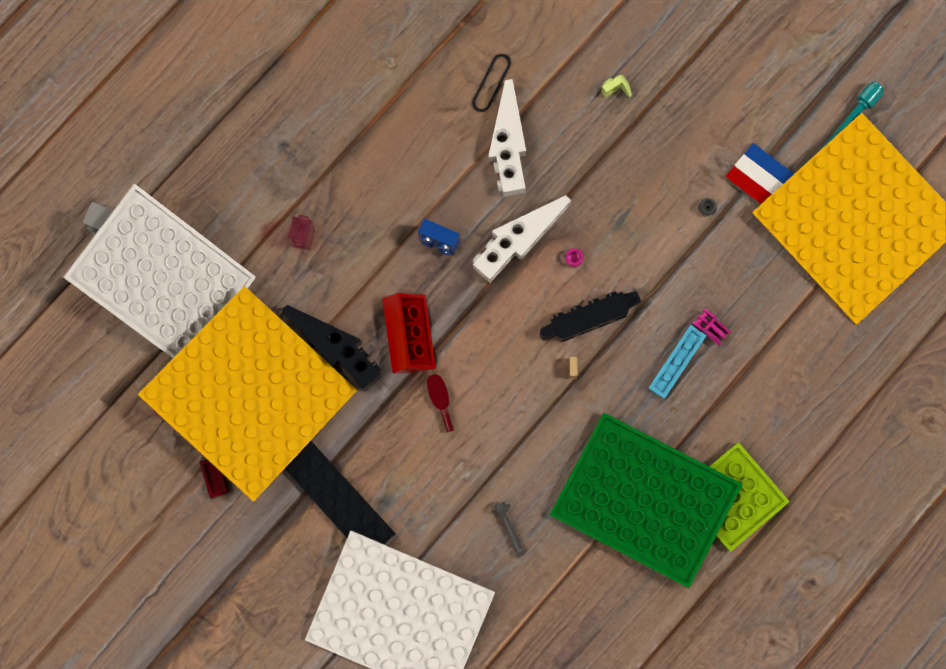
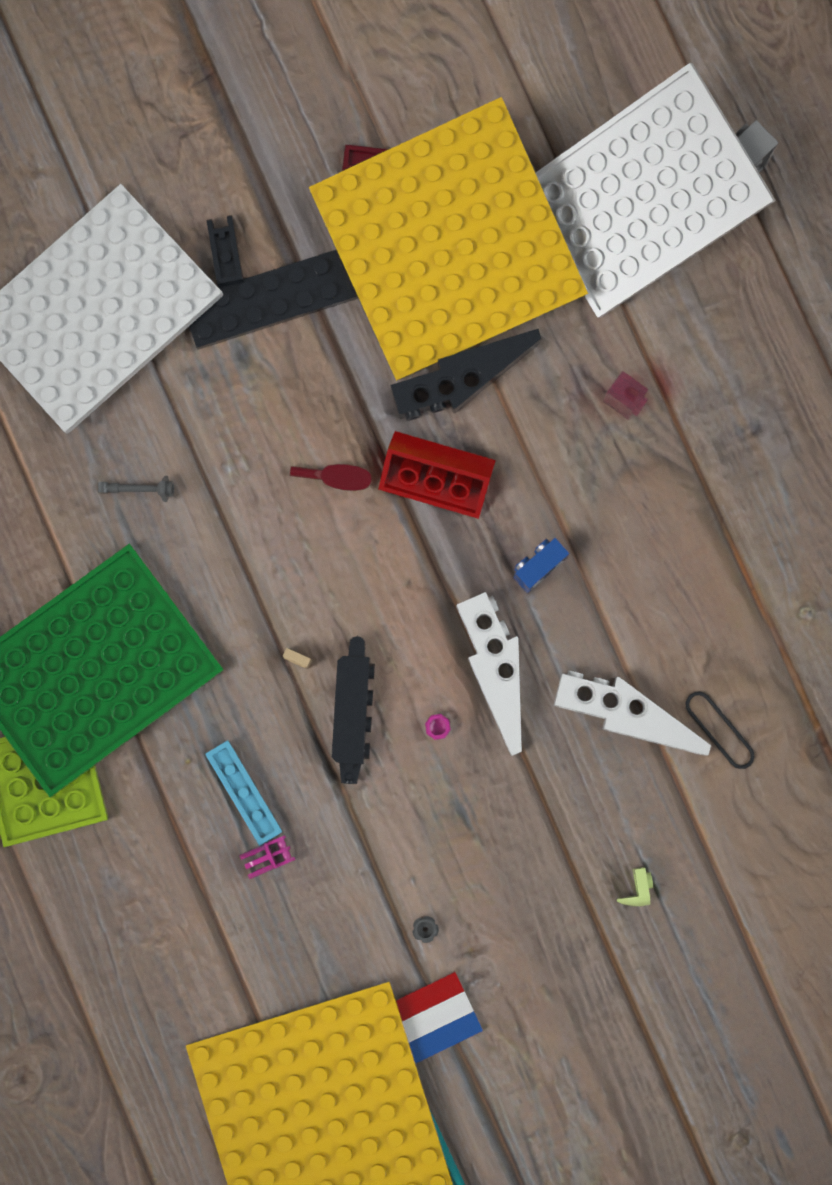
camera: 115 degrees right, 5 degrees up
none -> black hinge [206,215,244,287]

